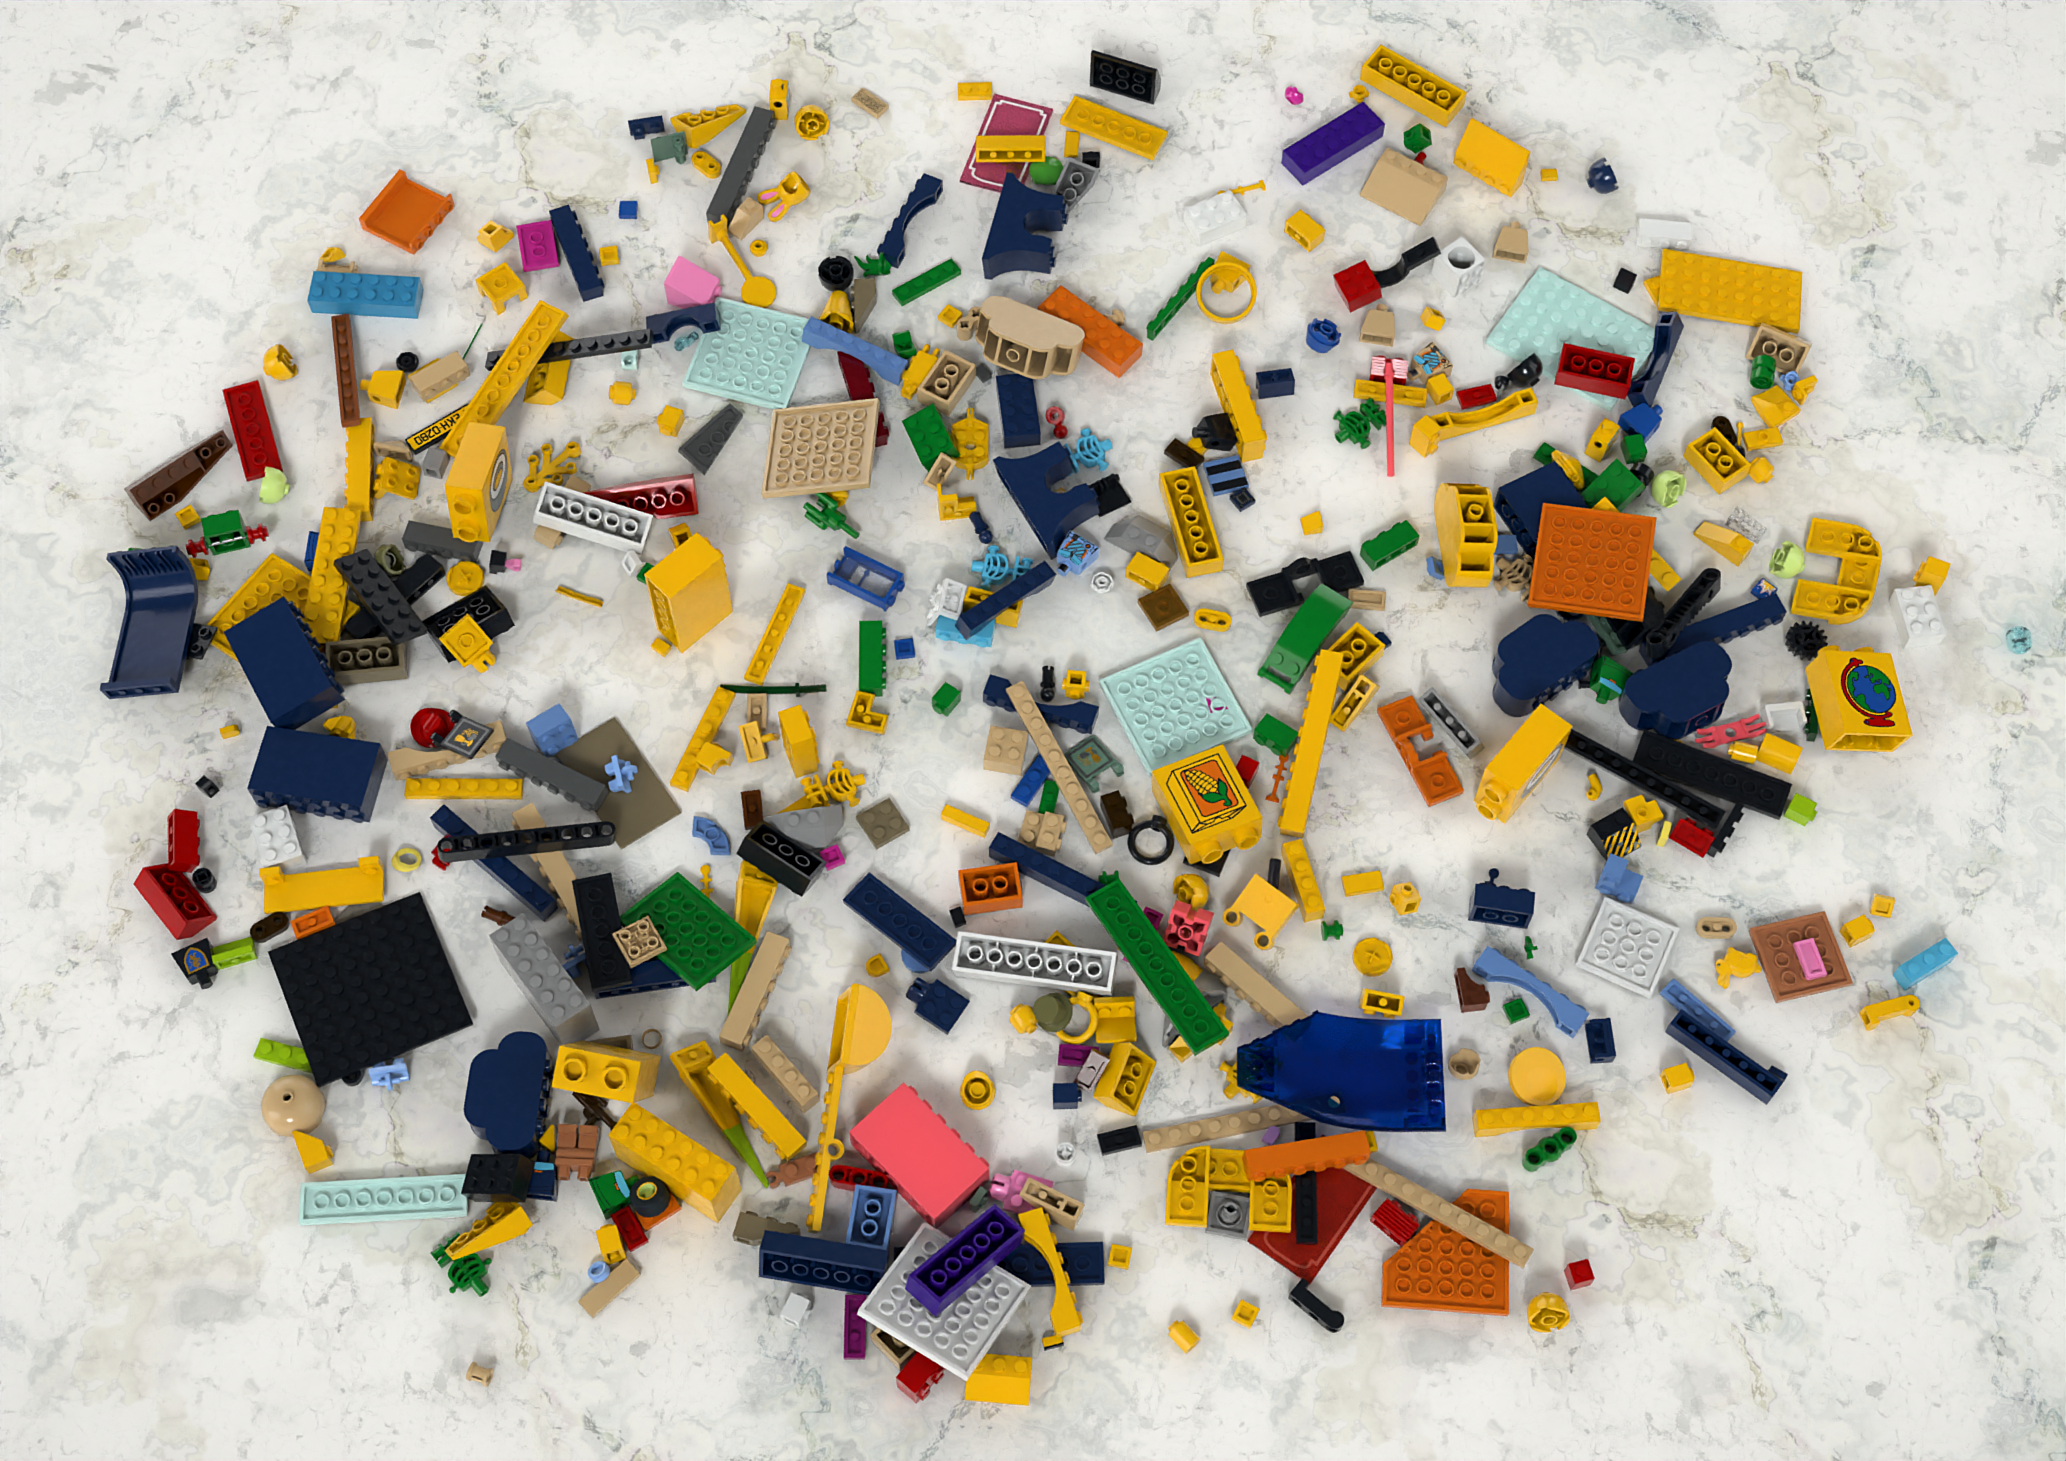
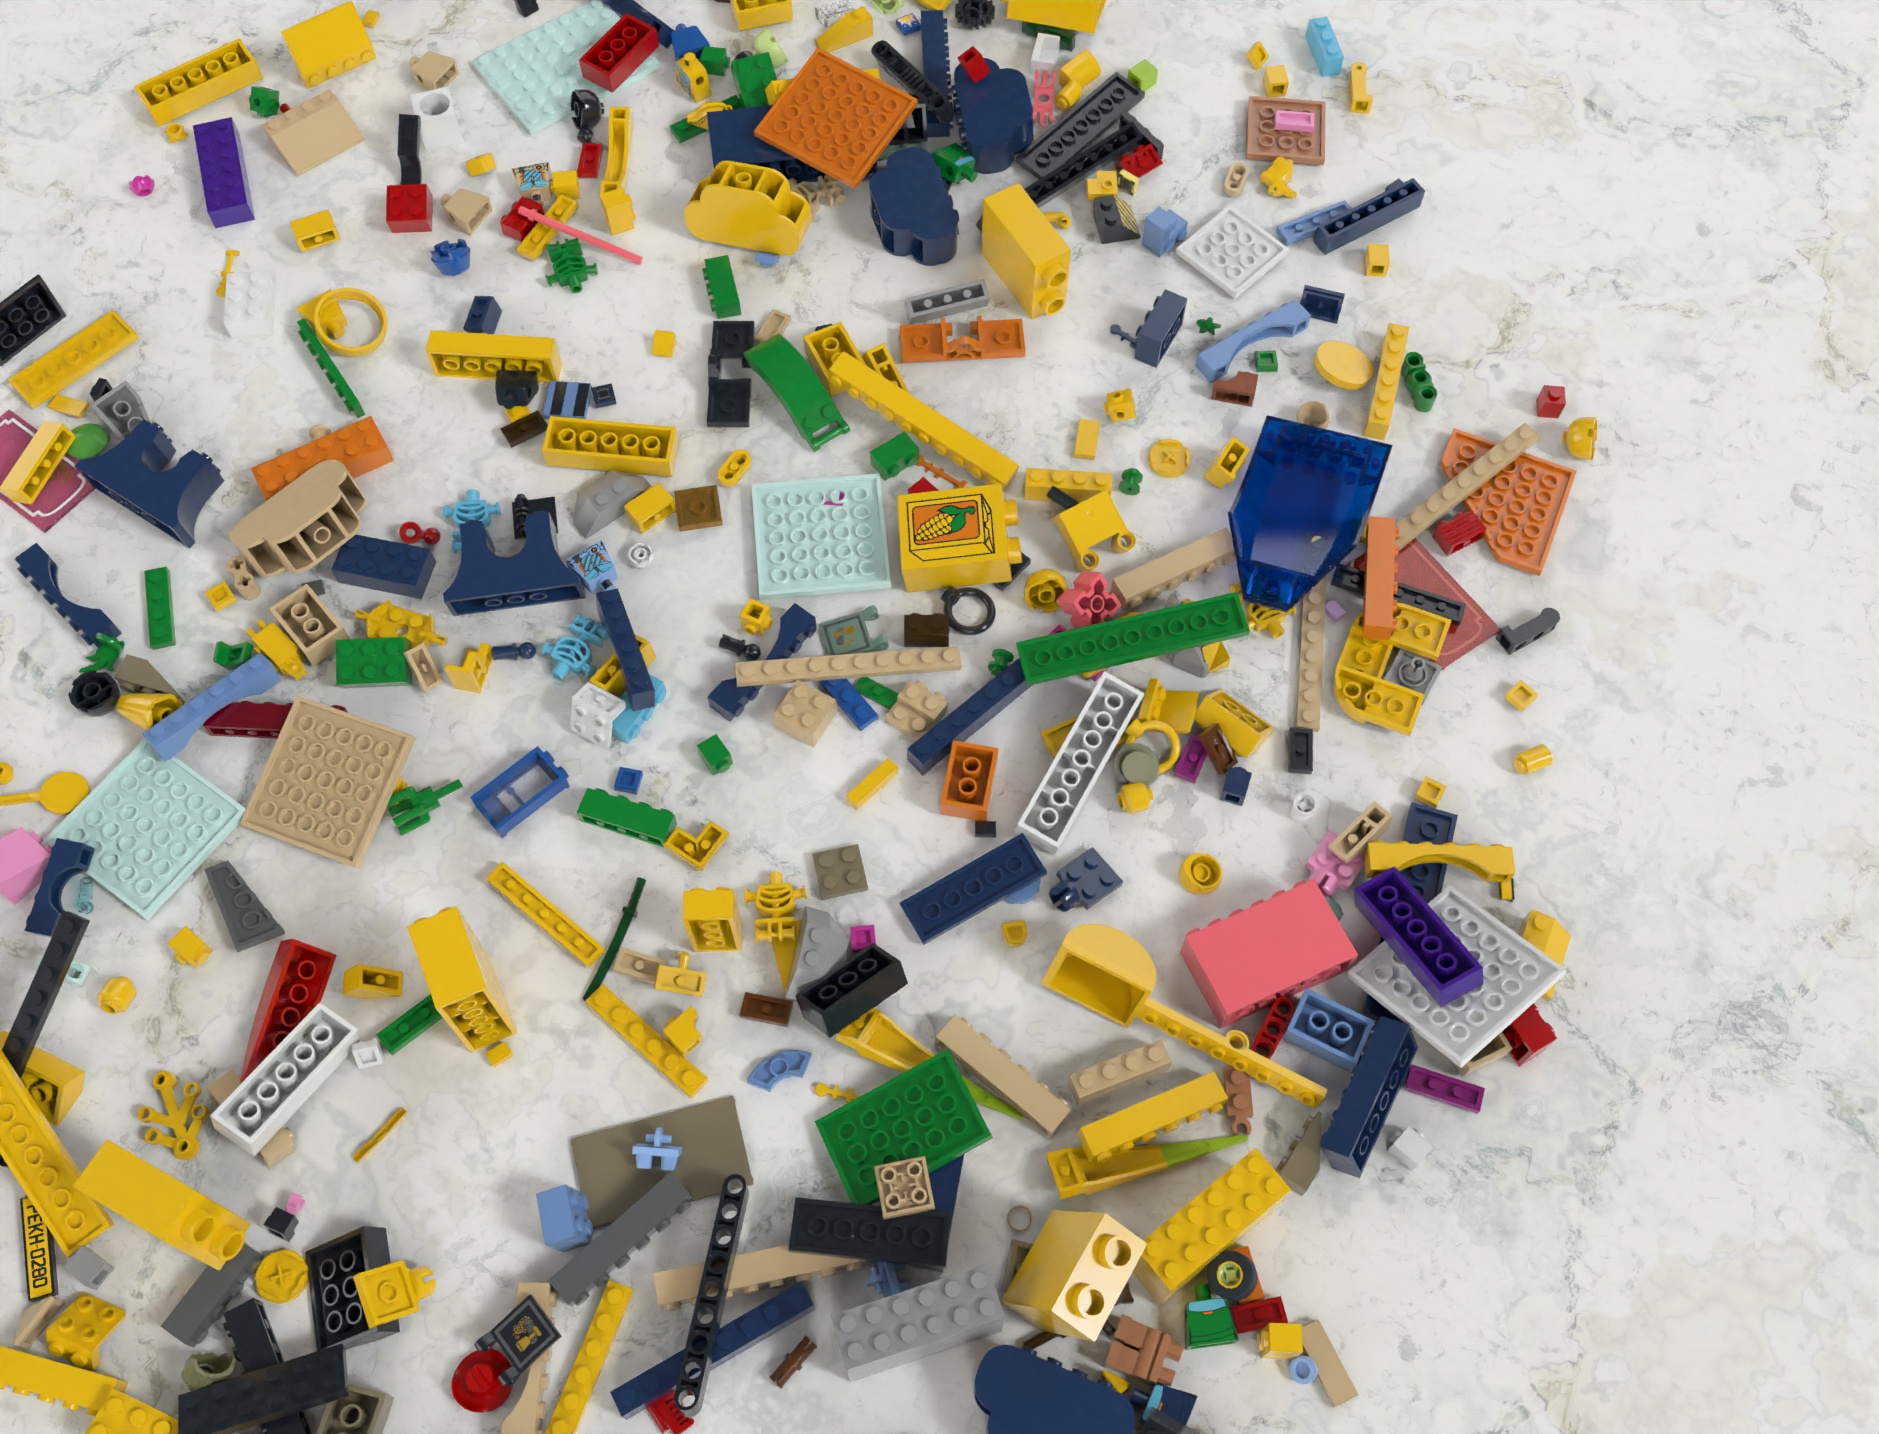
camera: 70 degrees left, 0 degrees up
none -> red brick [957,46,991,83]

